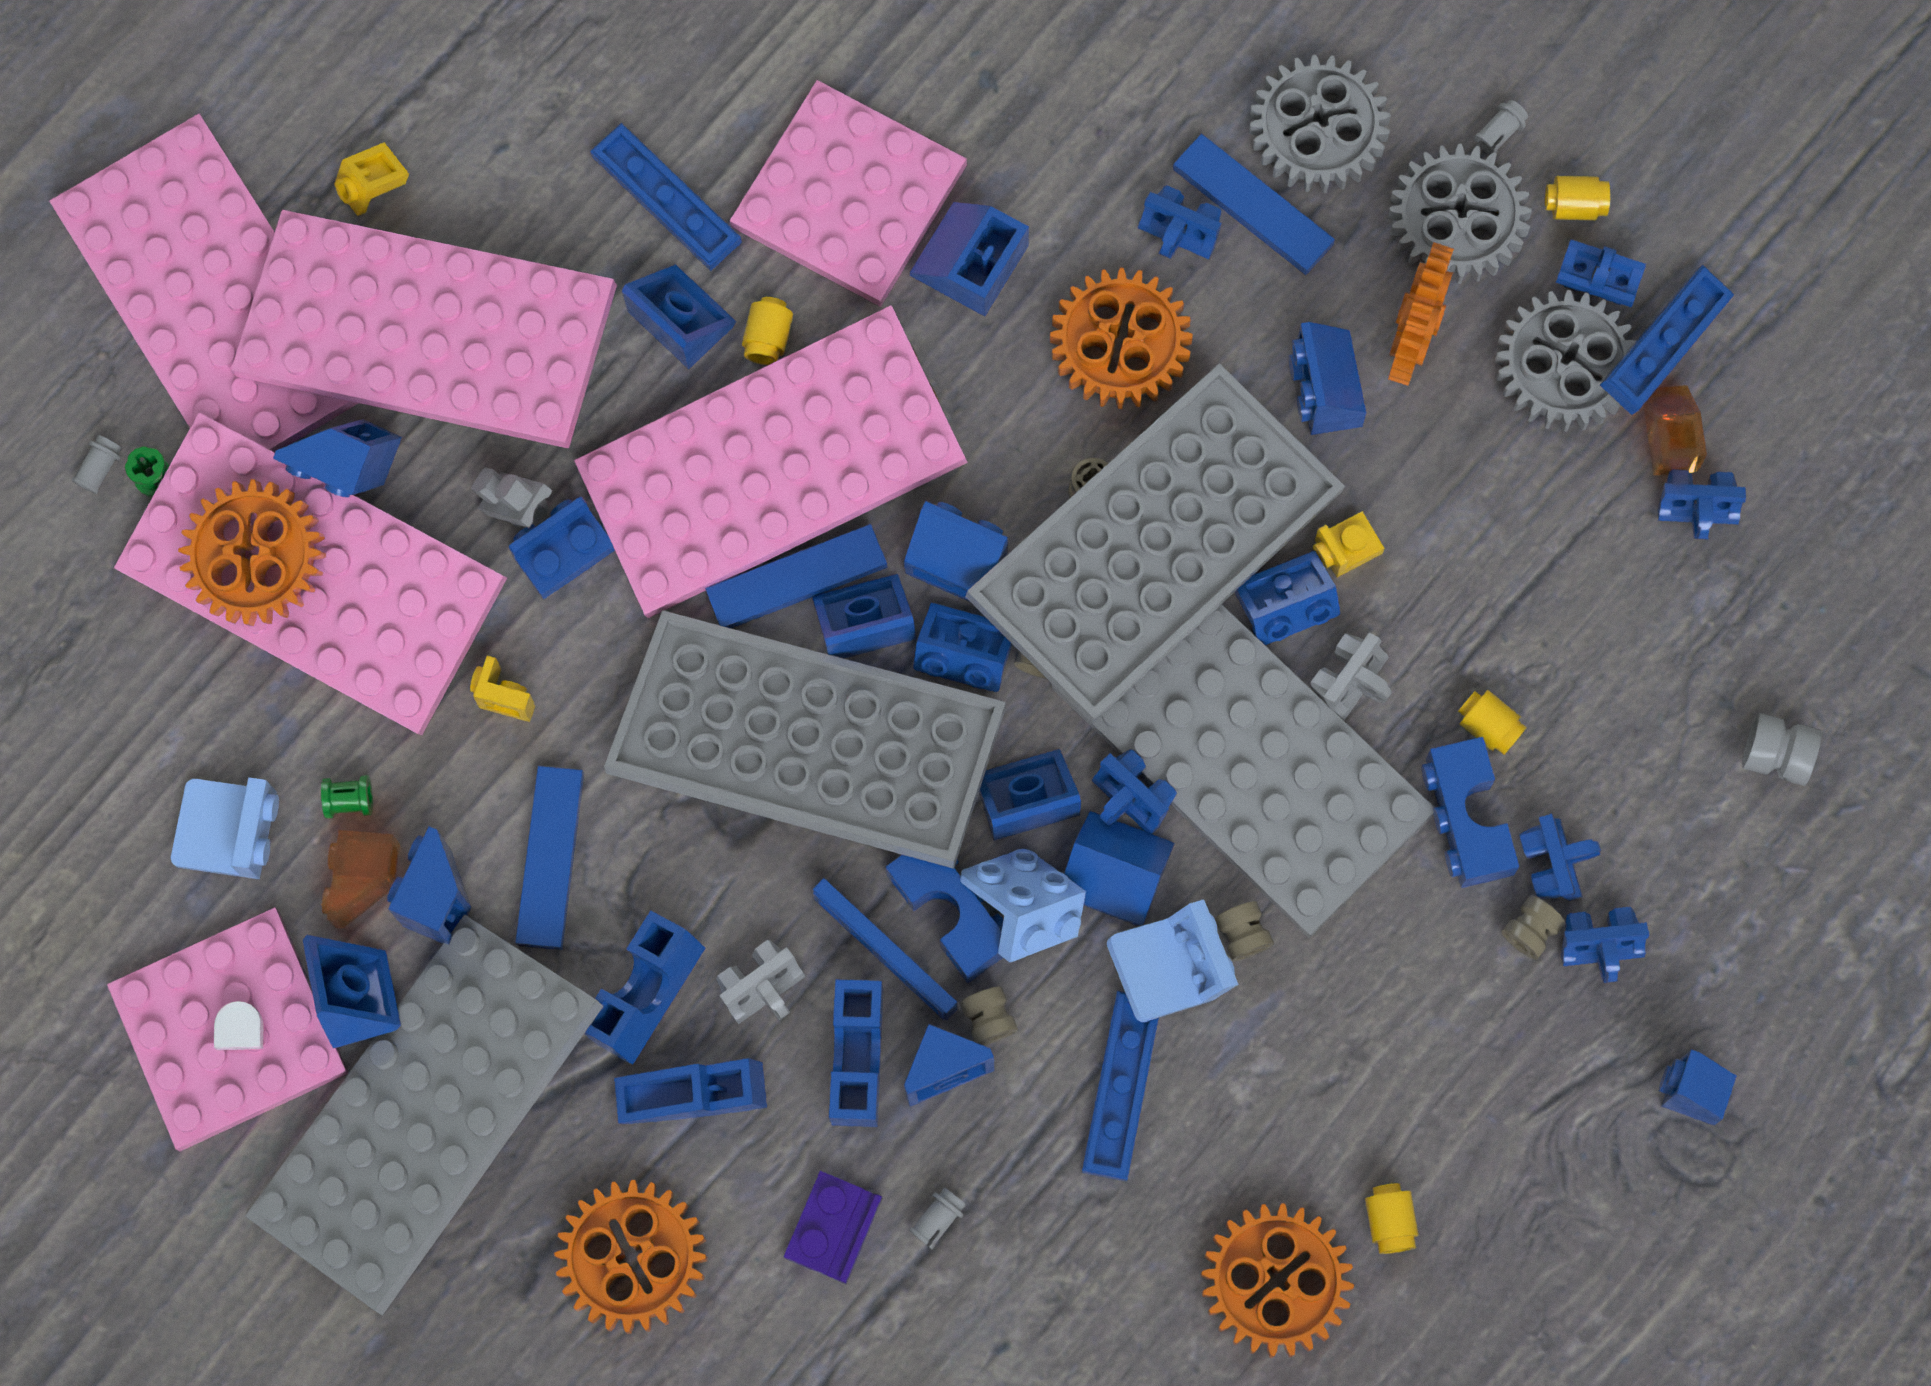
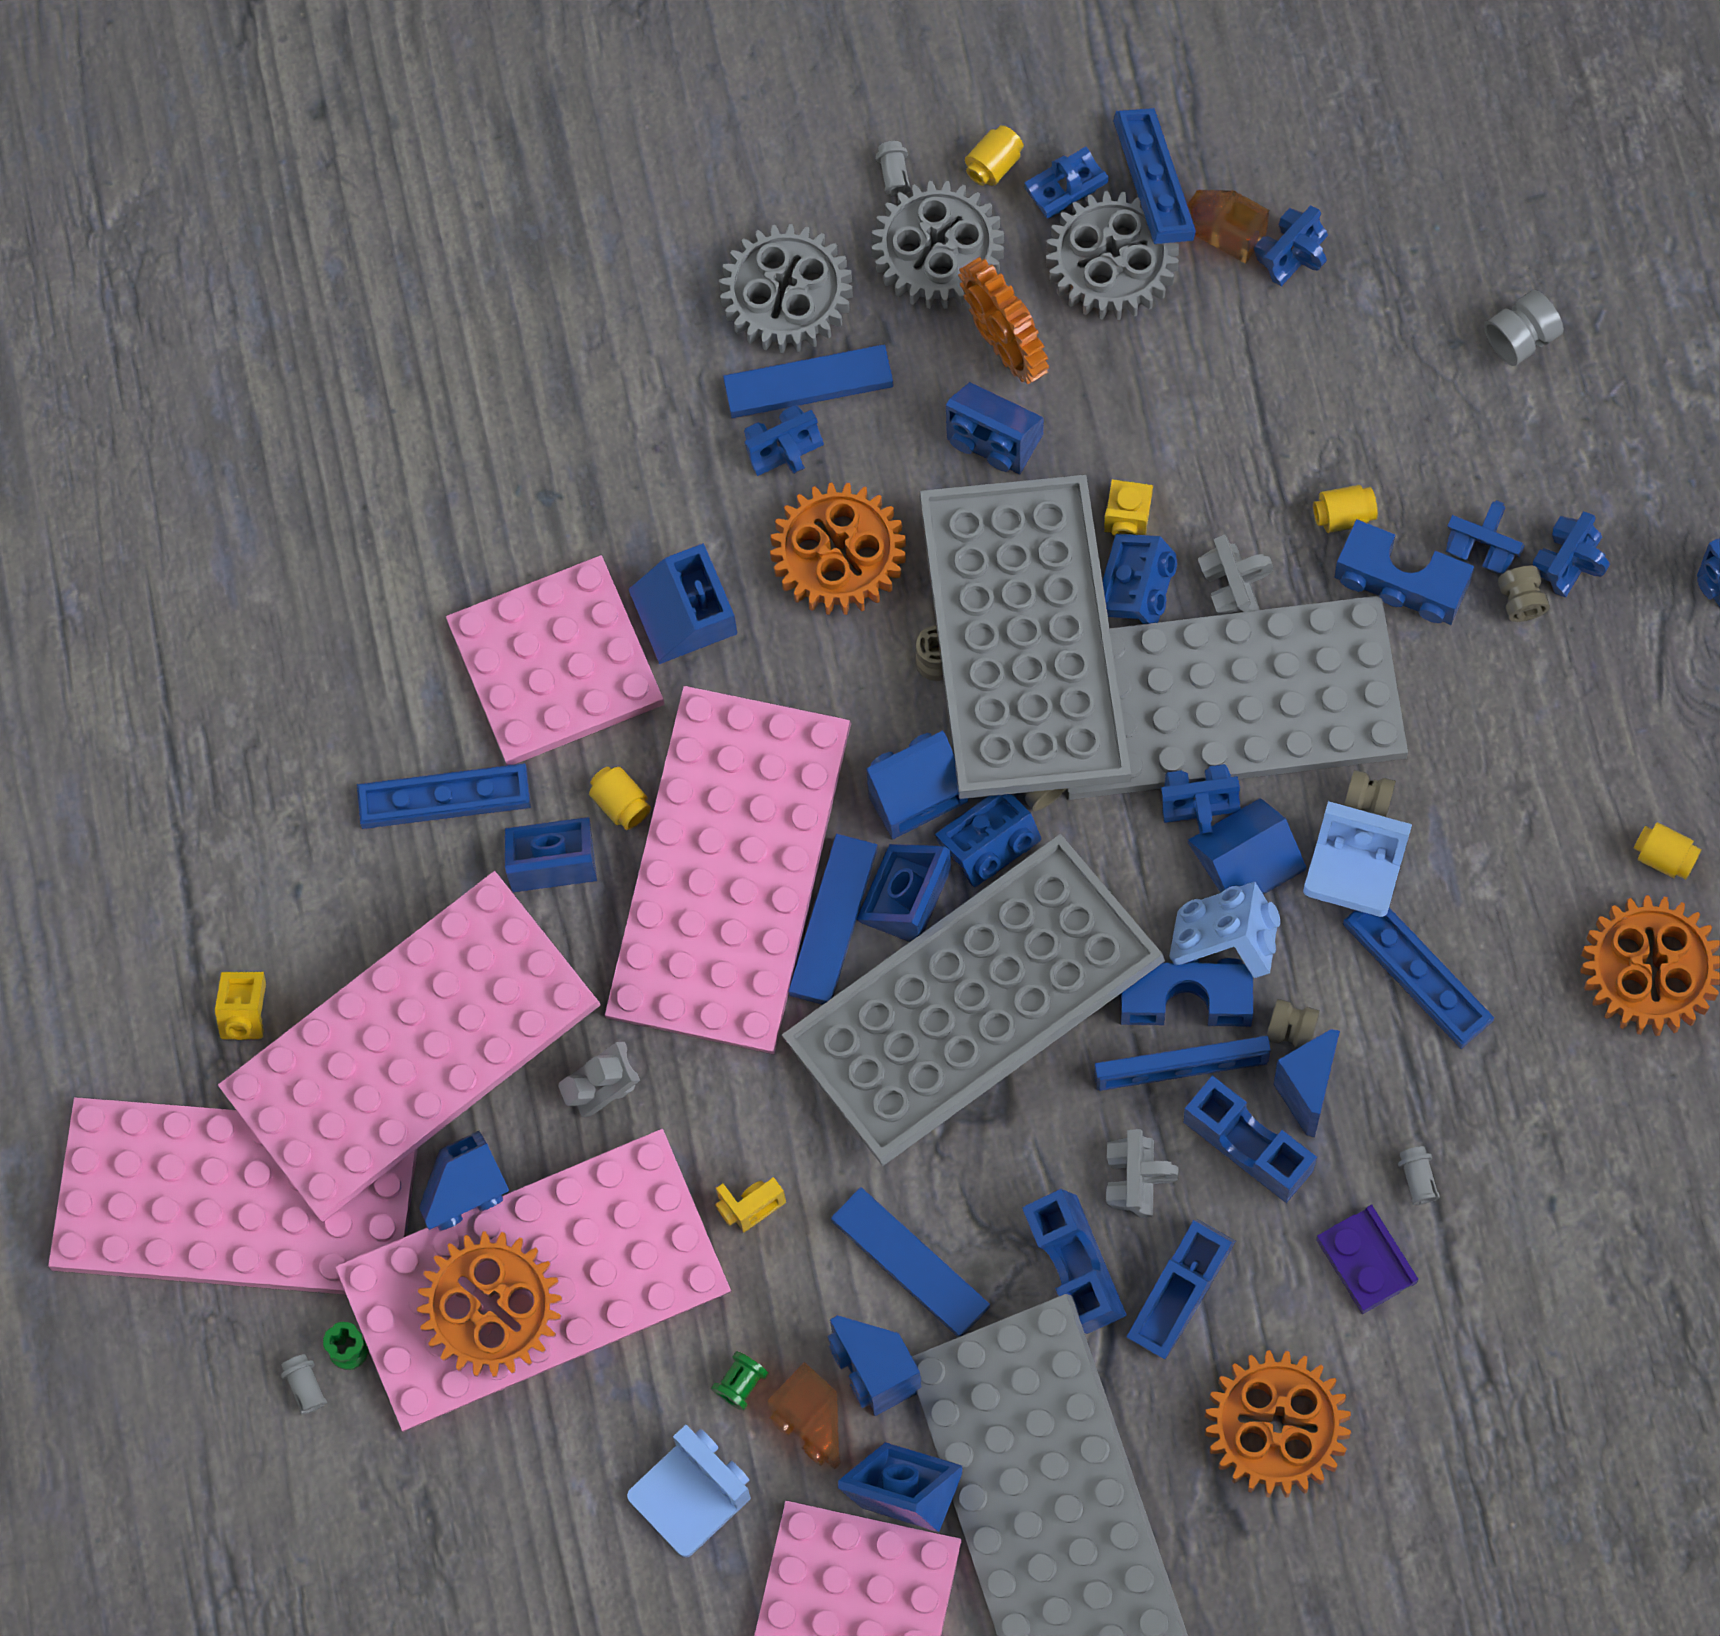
camera: 50 degrees left, 5 degrees down
white tile [214,1001,264,1050] -> none
blue bracket [509,497,615,600] -> none
blue slope [979,749,1081,841] -> none

